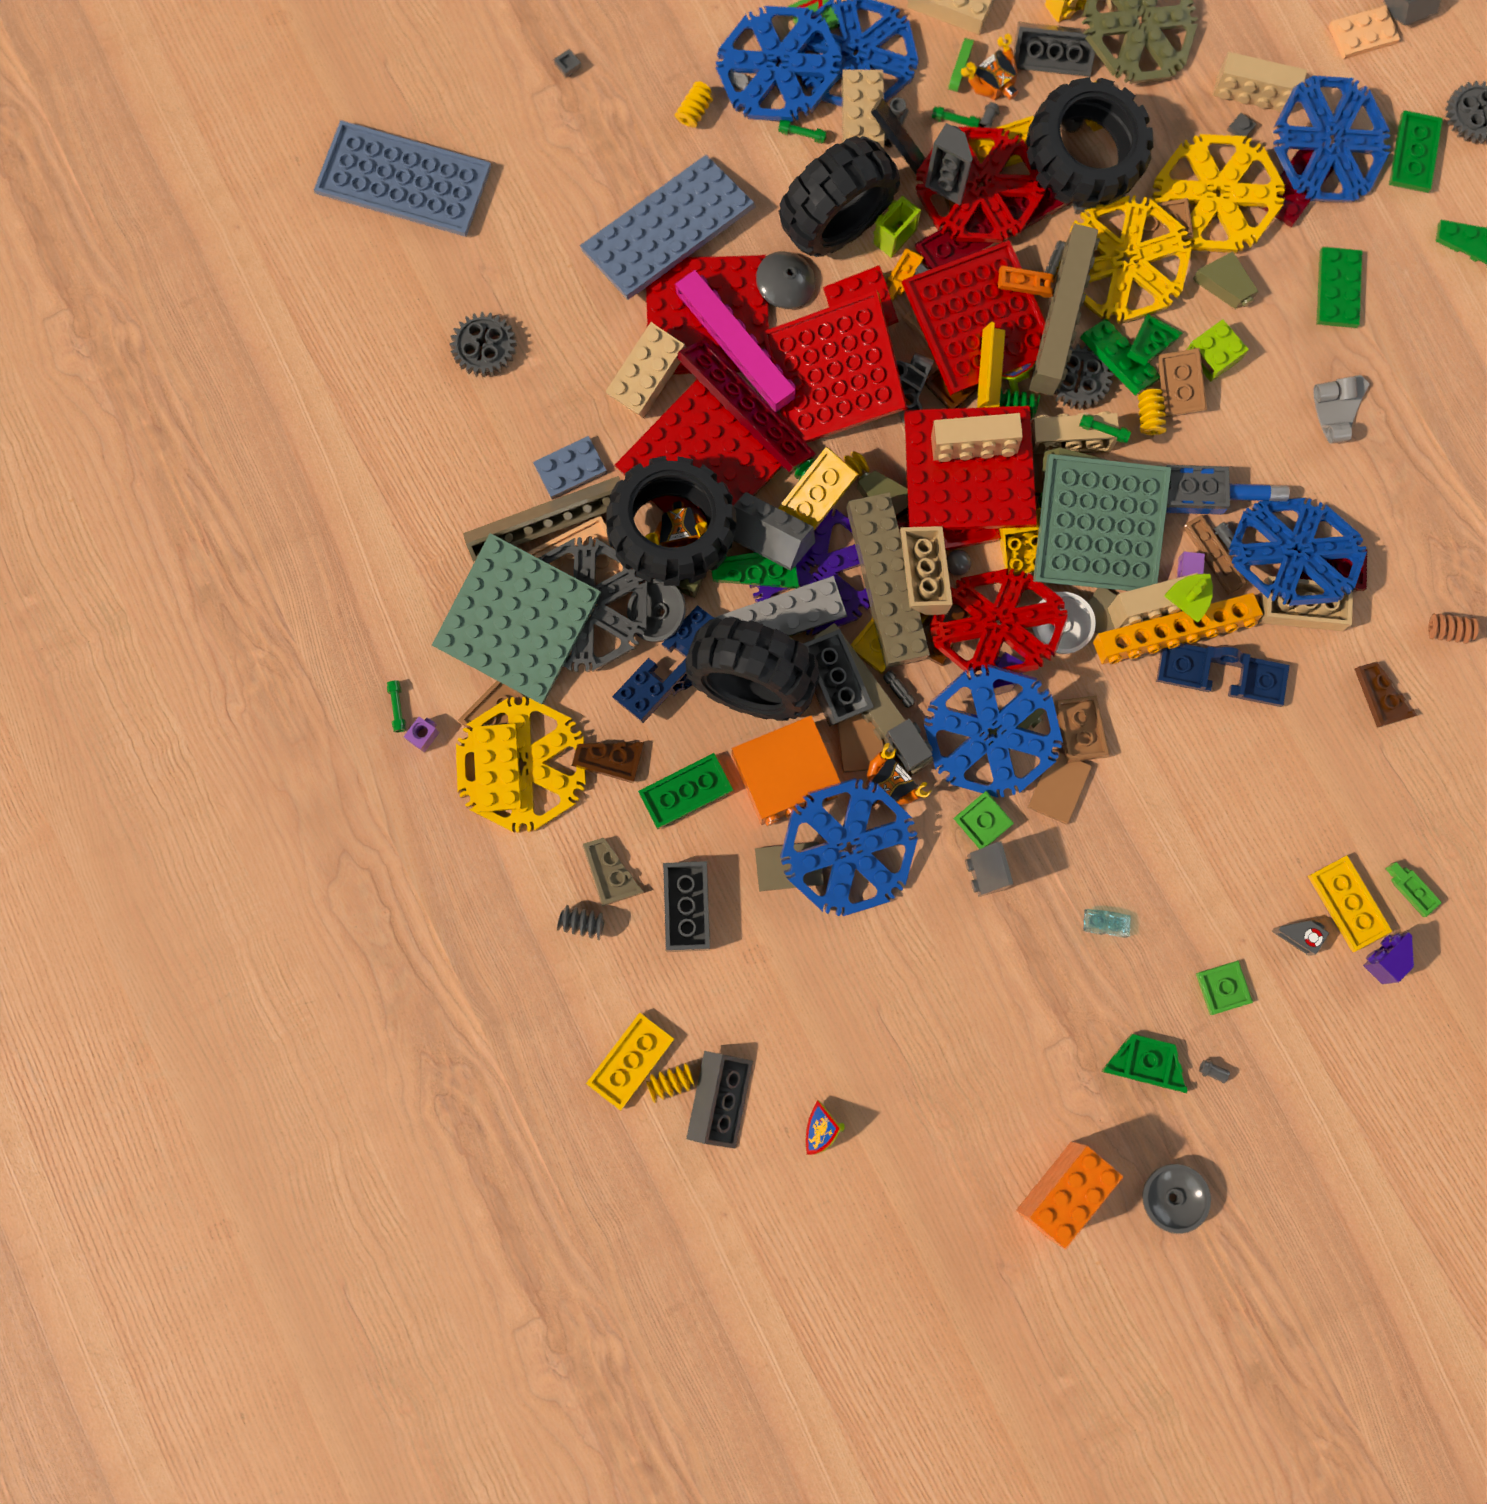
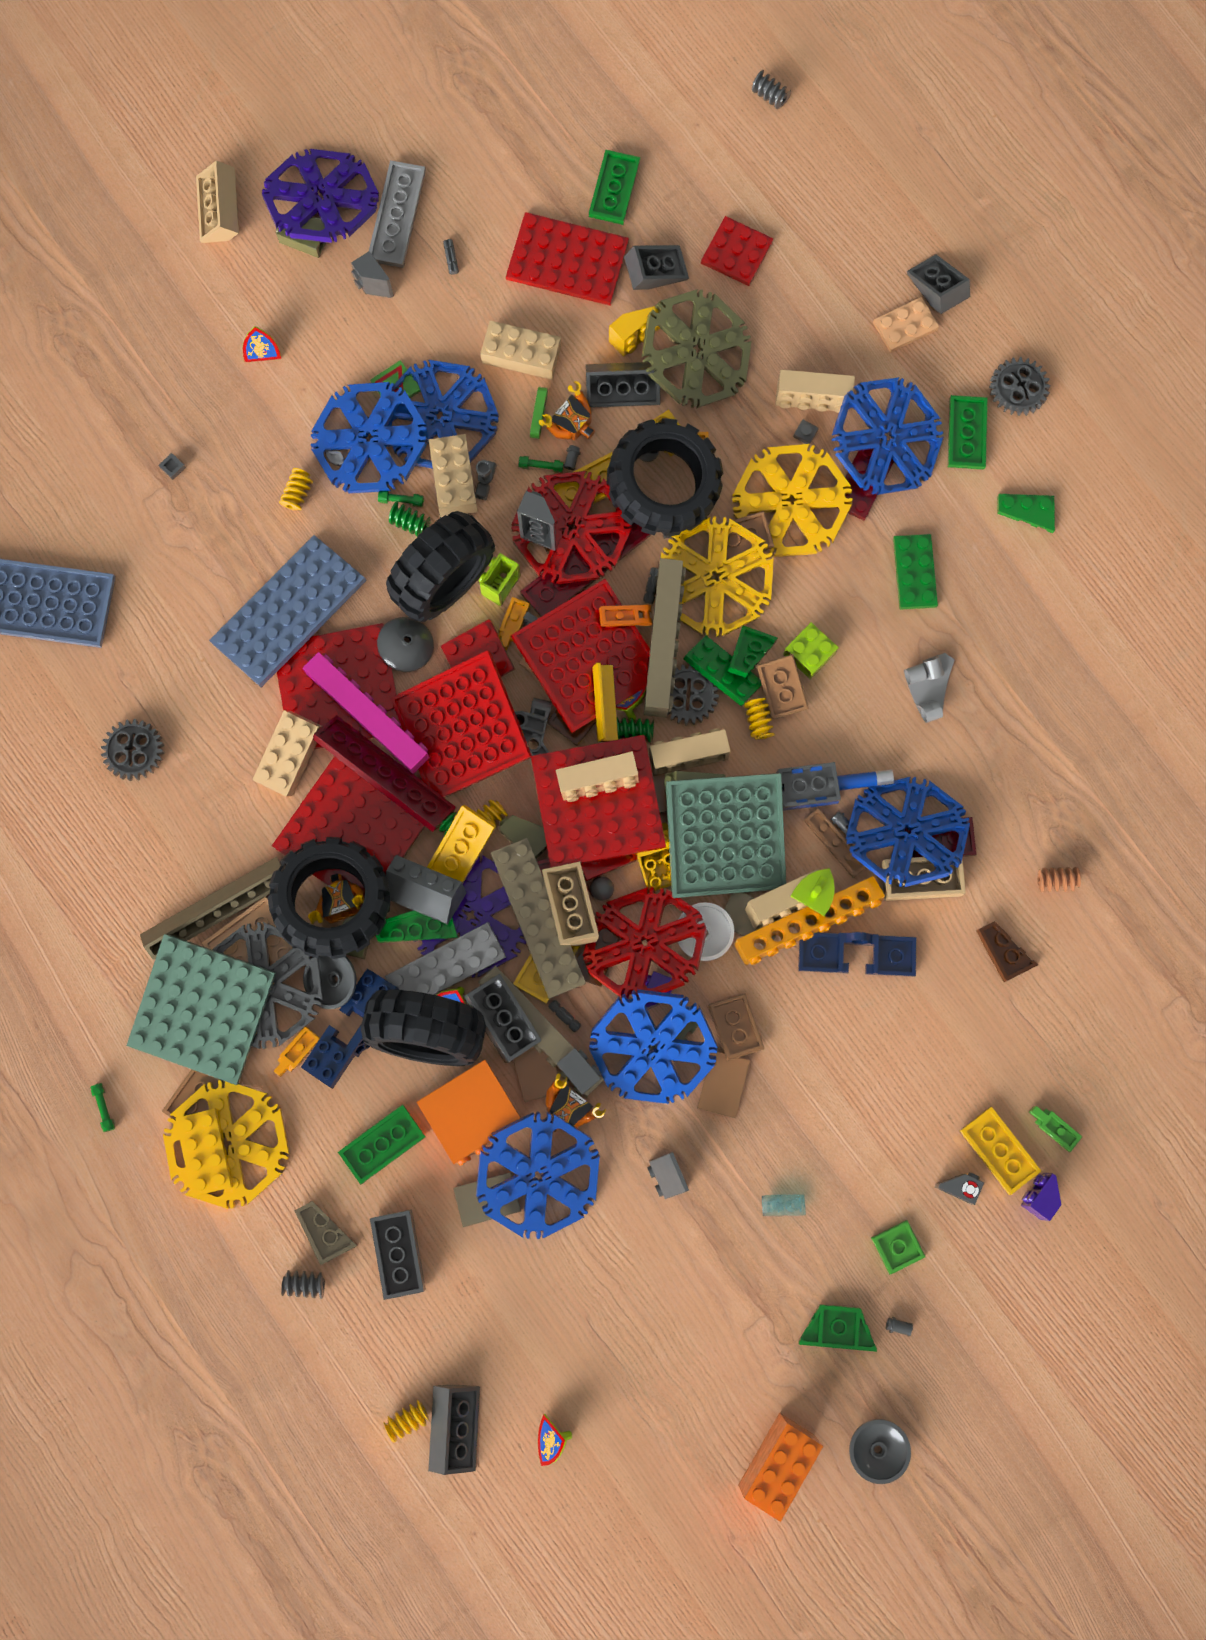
camera: 10 degrees left, 0 degrees up
medium lavender brick [404,717,440,753] -> none
sand blue plate [533,436,607,499] -> none
reddish brown wing [571,742,644,783] -> none
yellow plate [586,1012,675,1111] -> none
black tile [871,98,926,174] -> none
bright green tile [953,791,1014,849] -> none
green bar [1079,414,1131,443] -> none
medium lavender brick [1177,551,1205,578] -> none
olive slope [1193,252,1258,309] -> none
none -> light orange hinge [274,1026,320,1077]
none -> green piece [389,501,430,537]

